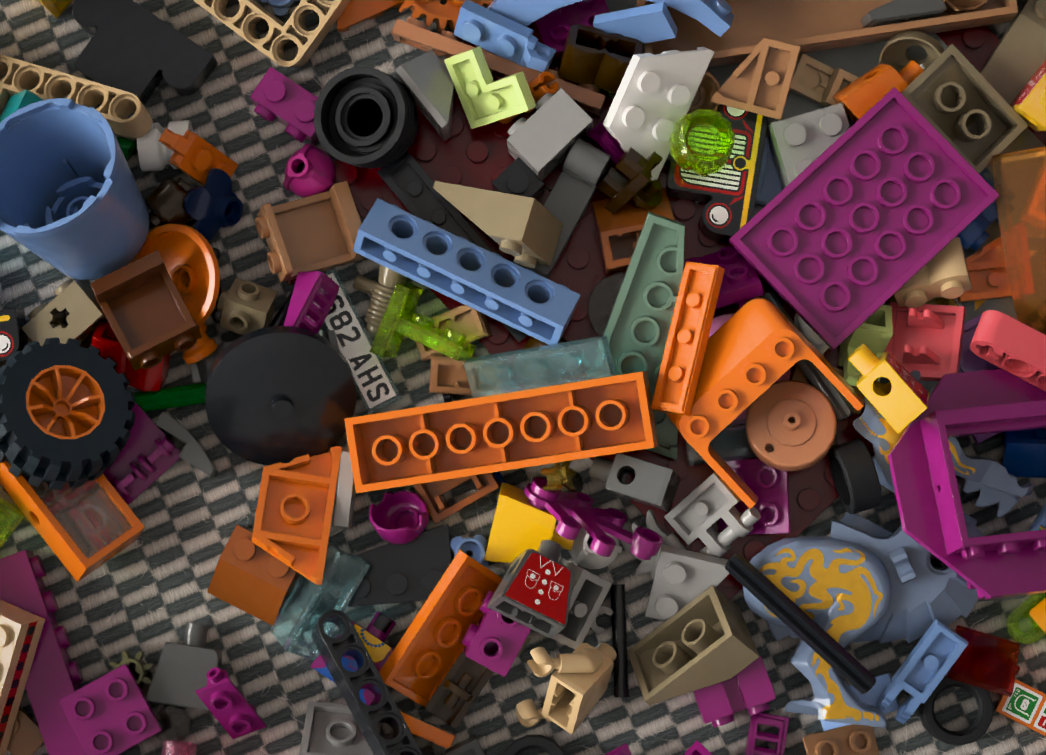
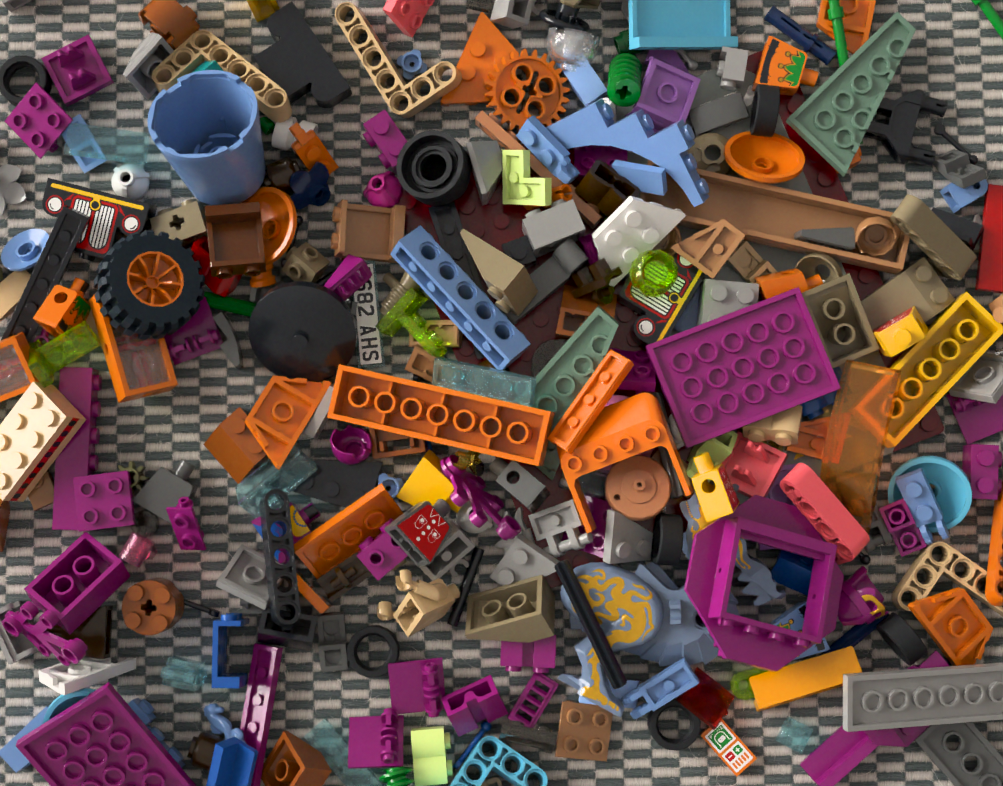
camera: 15 degrees right, 0 degrees up
none -> light grey wing [603,509,653,564]

